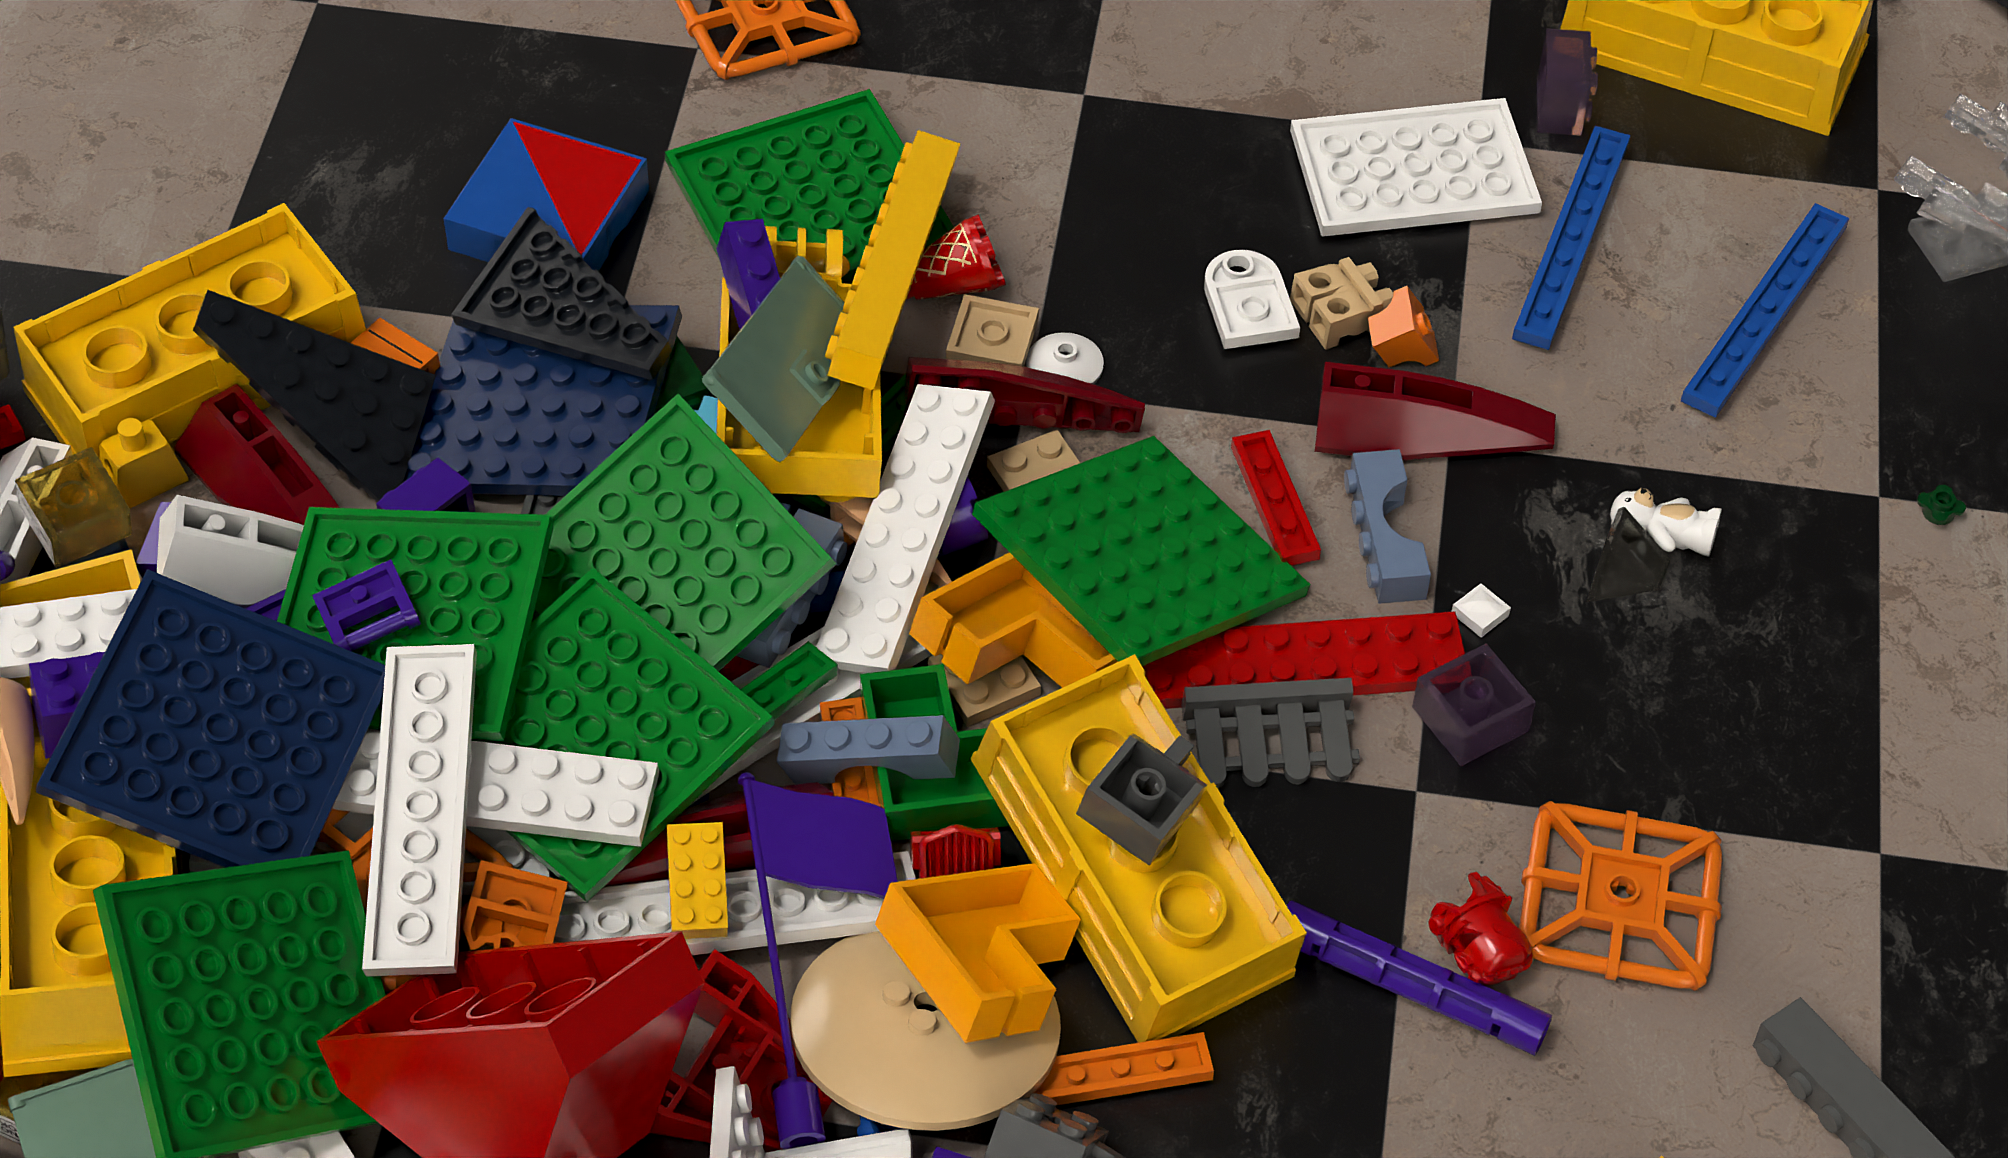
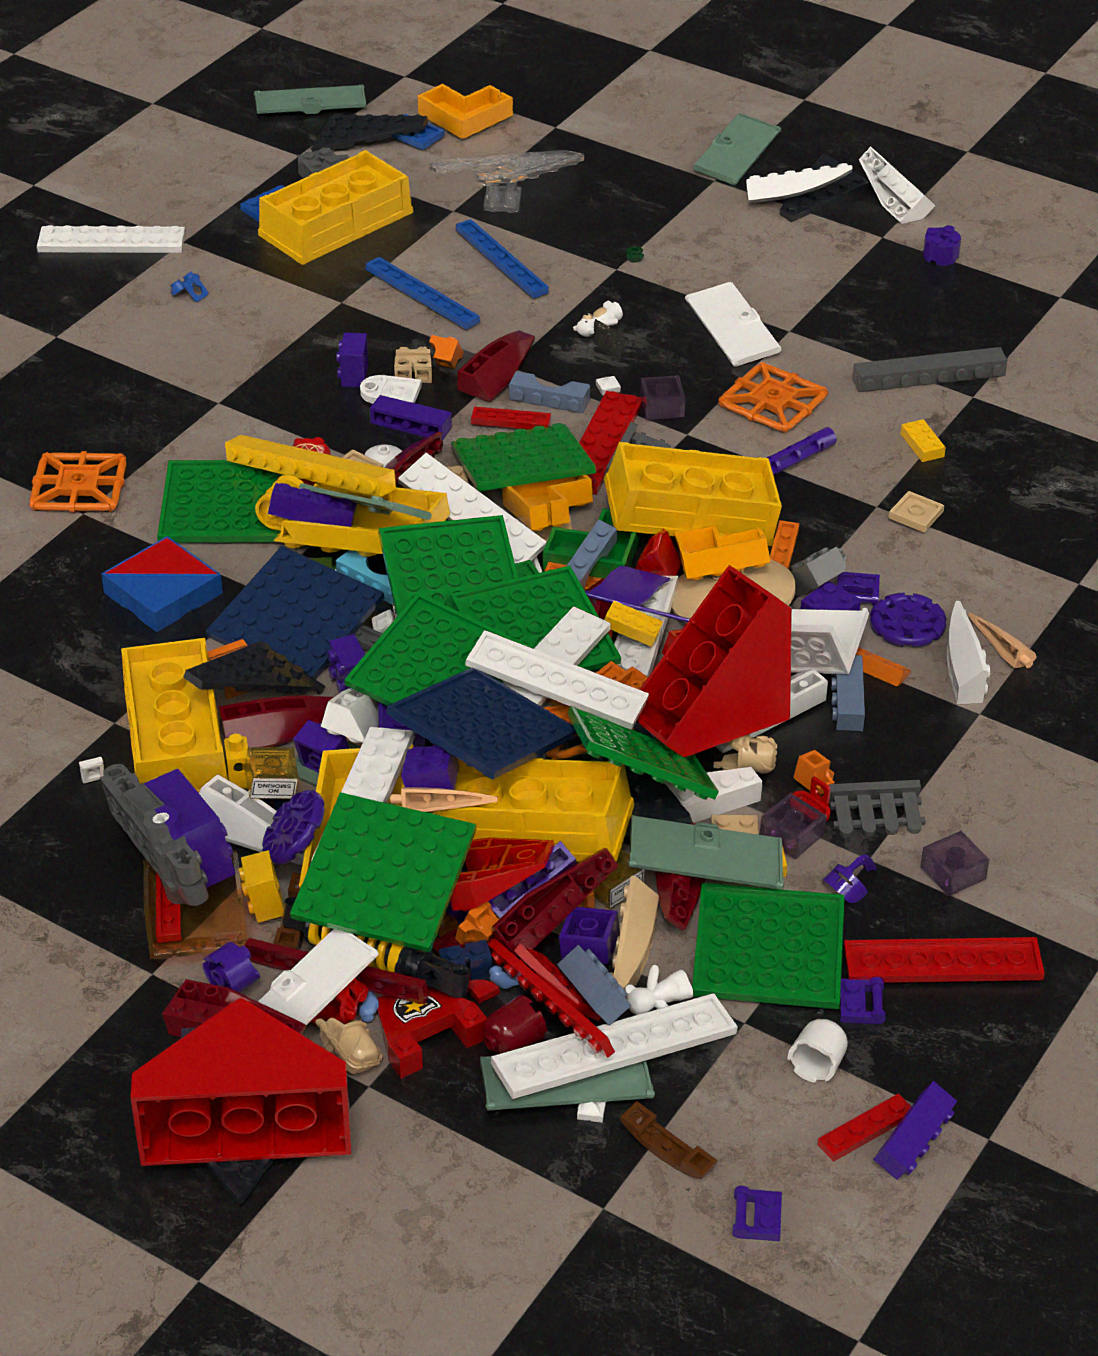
camera: 65 degrees left, 10 degrees down
dark purple plate [312,559,421,652] -> none
black wing [451,207,672,380] -> none
dark grey hinge [1076,734,1207,866] -> none
white plate [1290,98,1542,237] -> none
red helmet [1428,872,1533,986] -> none
clear purple brick [1536,28,1598,136] -> none
none -> white tile [79,757,104,784]
none -> dark purple brick [337,333,368,387]
none -> dark purple brick [370,395,452,441]
none -> white door [685,282,781,367]

